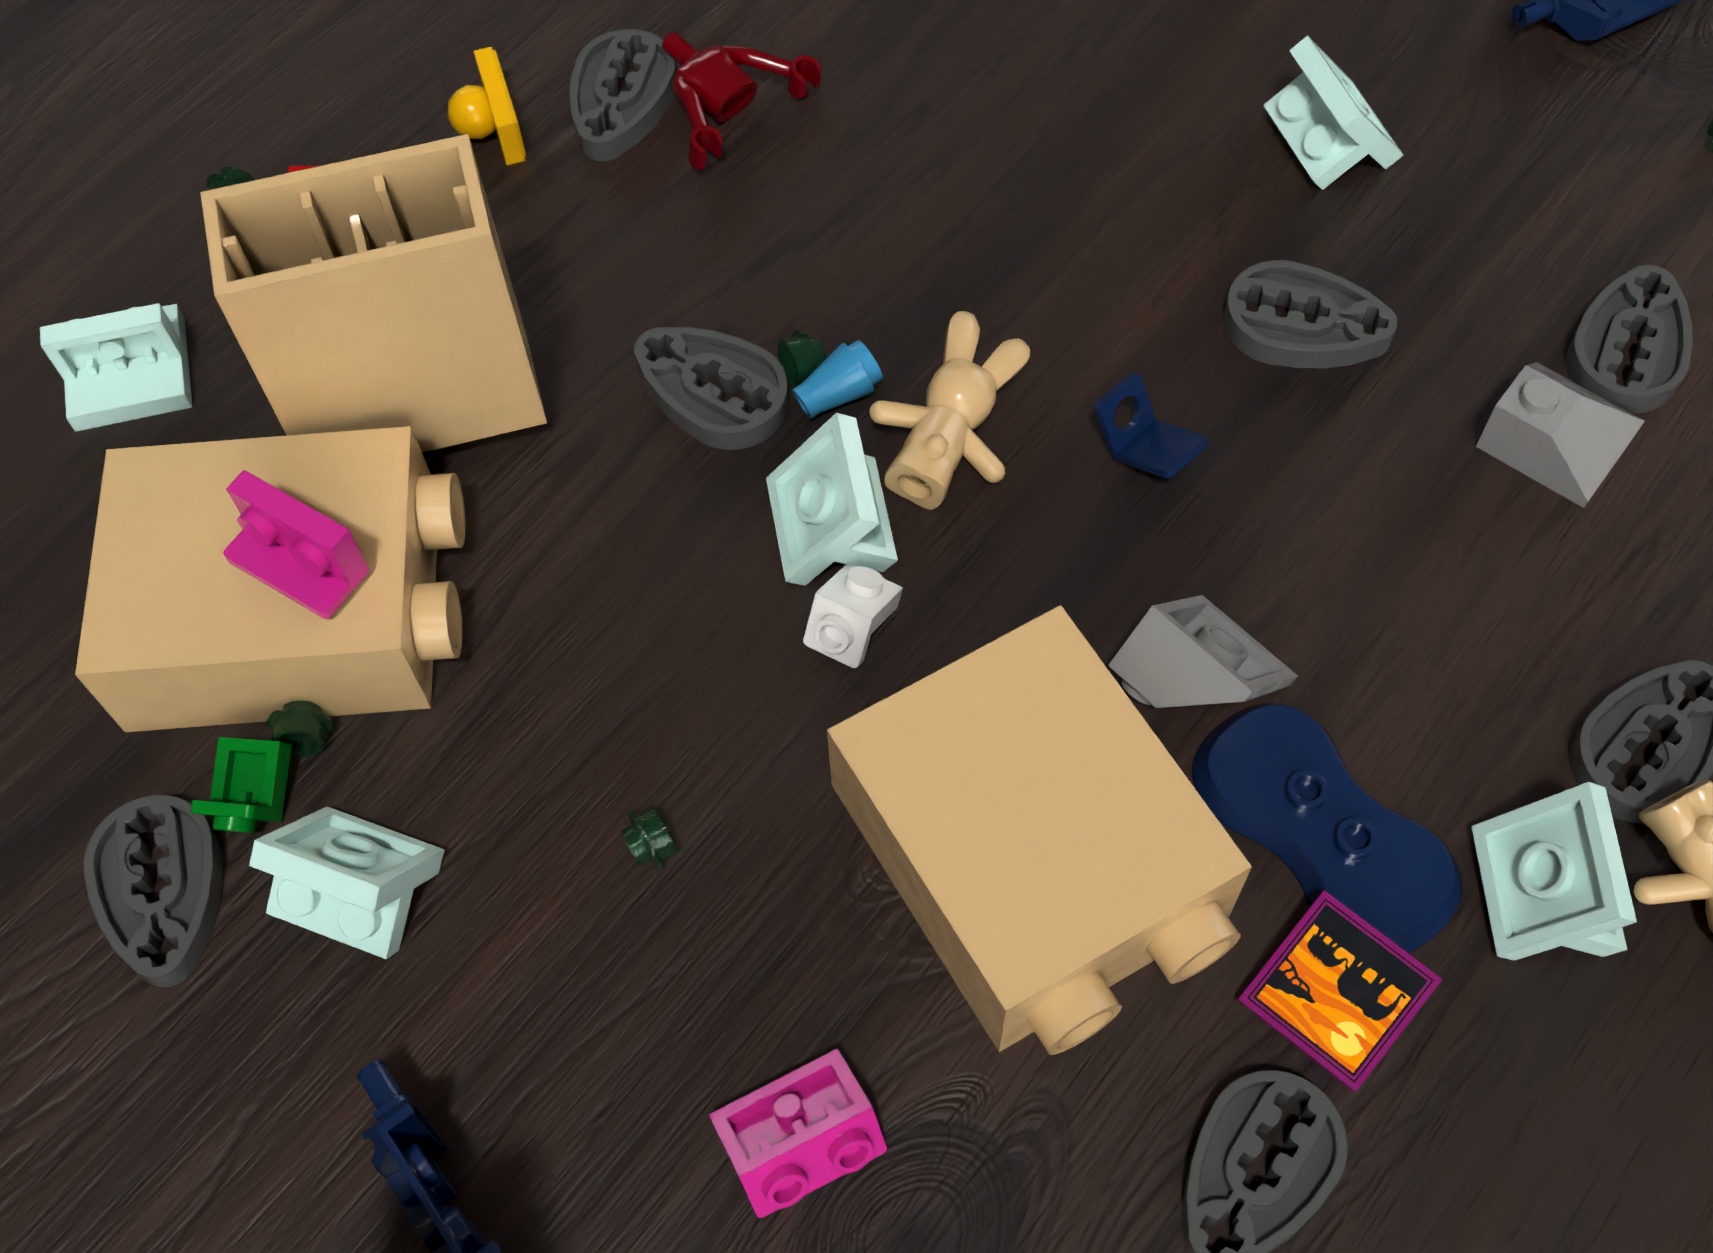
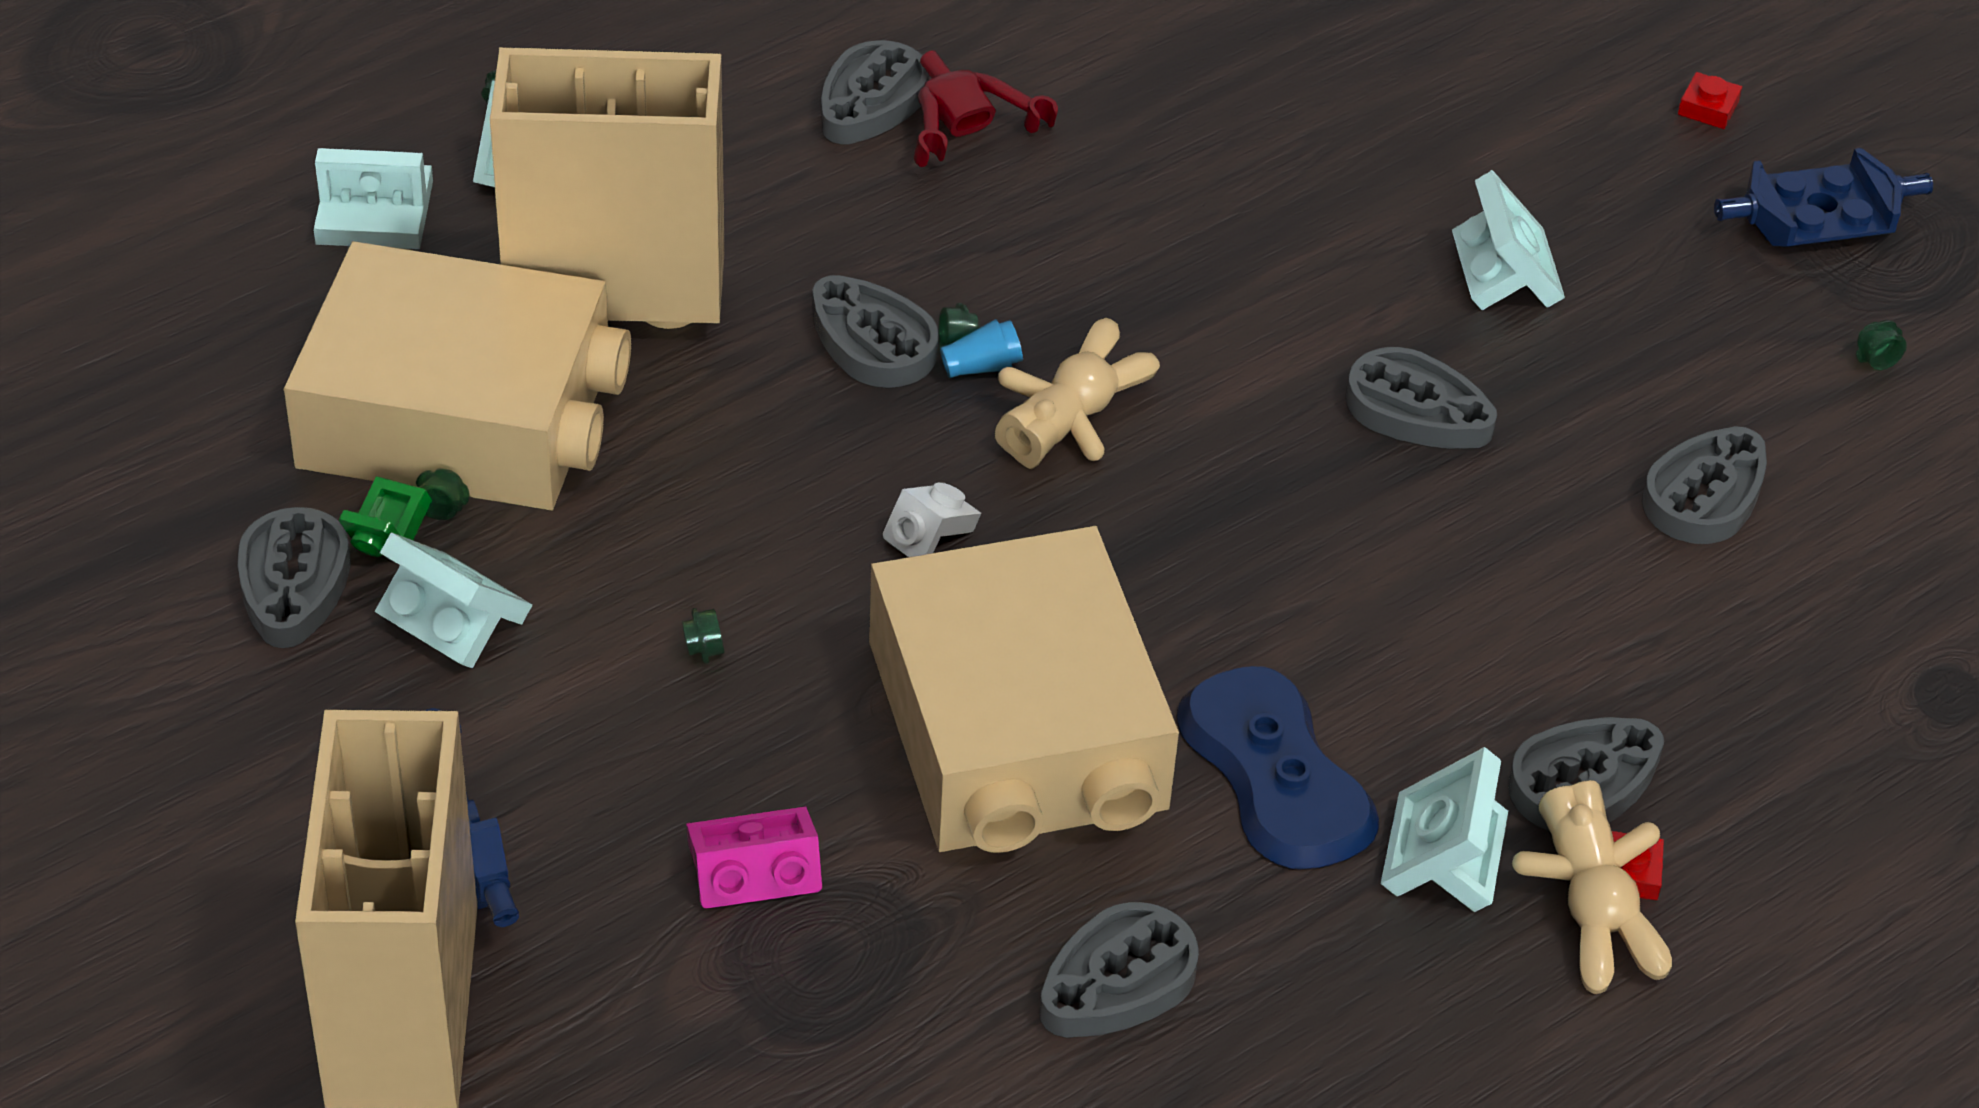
camera: 10 degrees right, 15 degrees down
dark pink bracket [223,470,370,619] -> none
yellow tile [448,46,527,166] -> none
light aqua bracket [766,412,898,586] -> none
dark blue bracket [1094,372,1208,479] -> none
light grey slope [1108,595,1298,708] -> none
tile [1238,890,1443,1094] -> none
light grey slope [1476,362,1645,508] -> none

